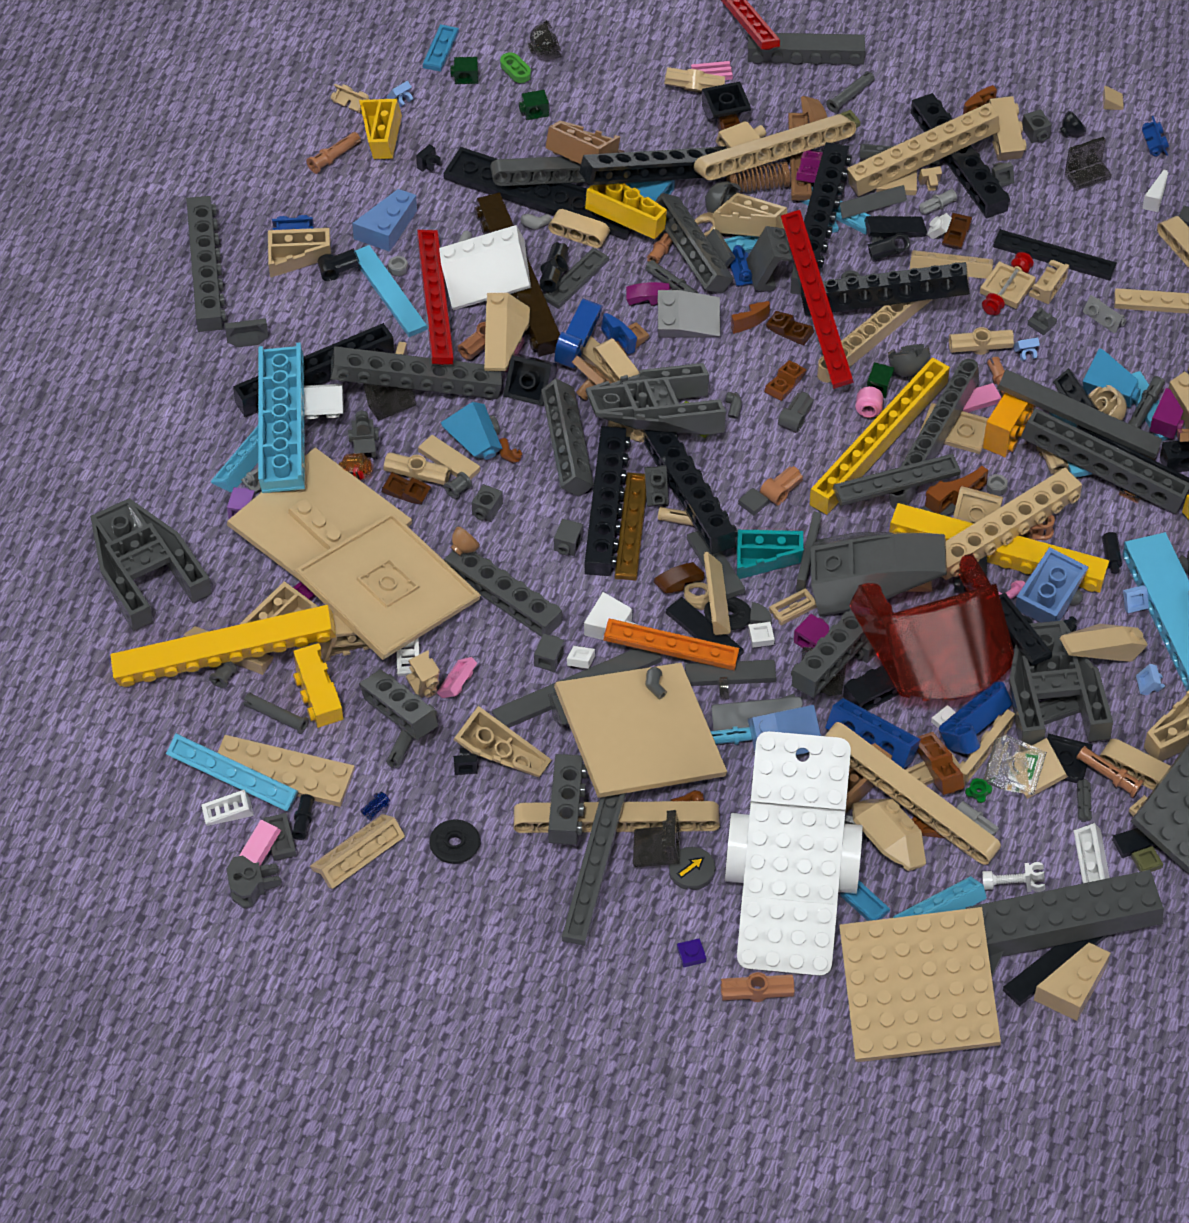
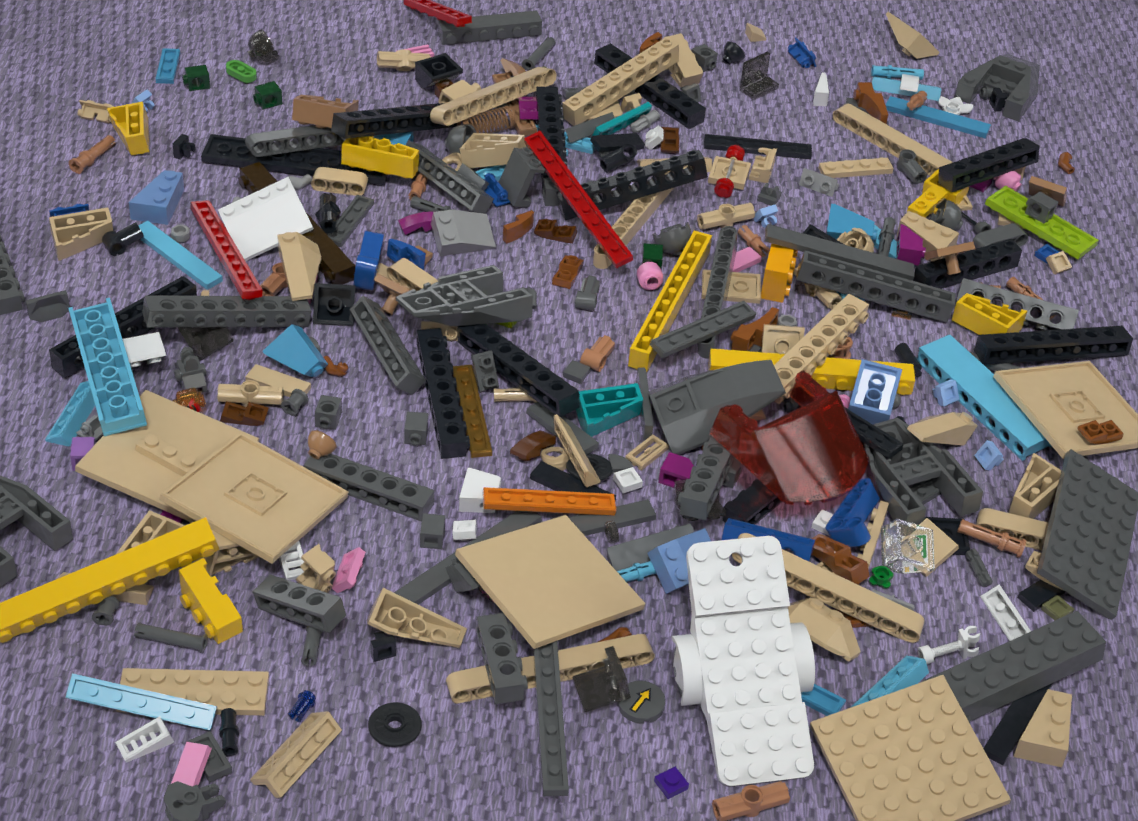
camera: 20 degrees left, 10 degrees down
dark grey arm [645,667,667,699] -> none
none -> teal tile [591,101,652,137]

